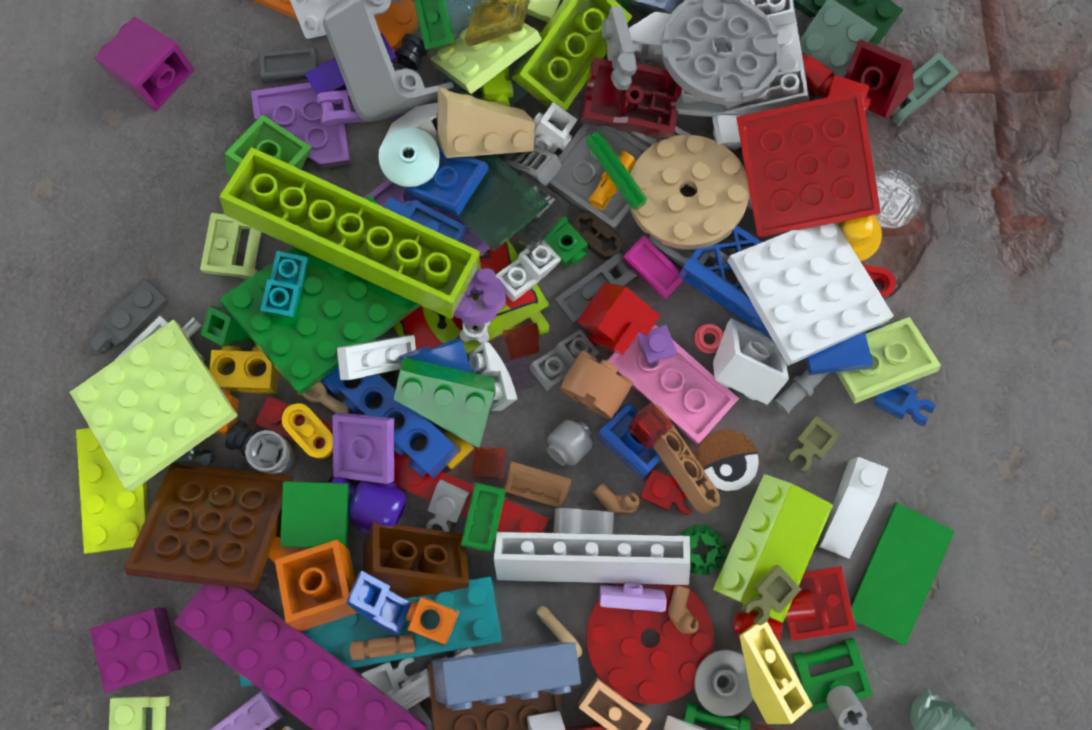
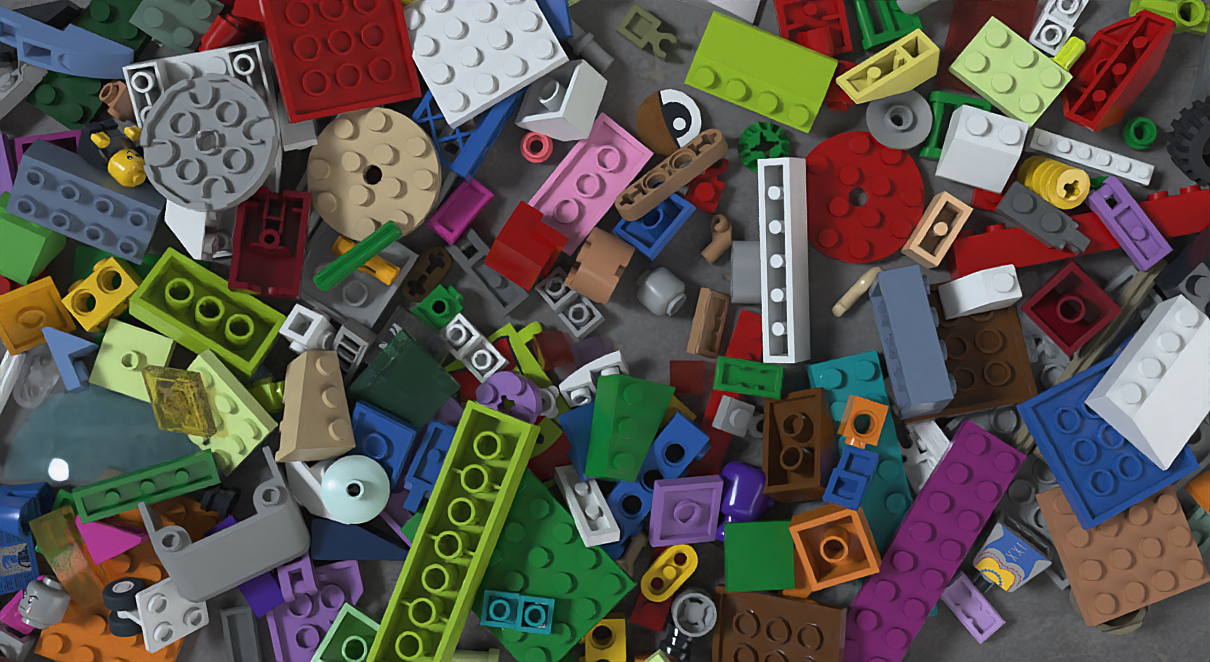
camera: 90 degrees left, 10 degrees up
medium nougat axle [350,634,416,660] -> none
lavender plate [599,583,667,612] -> none
light grey hinge [601,7,637,90] -> none
clear red slope [628,403,672,450] -> none
medium lavender plate [637,325,678,366] -> none
medium nougat arm [668,585,699,634] -> none
olive plate [741,565,802,626] -> none
none -> dark blue slope [311,516,410,561]

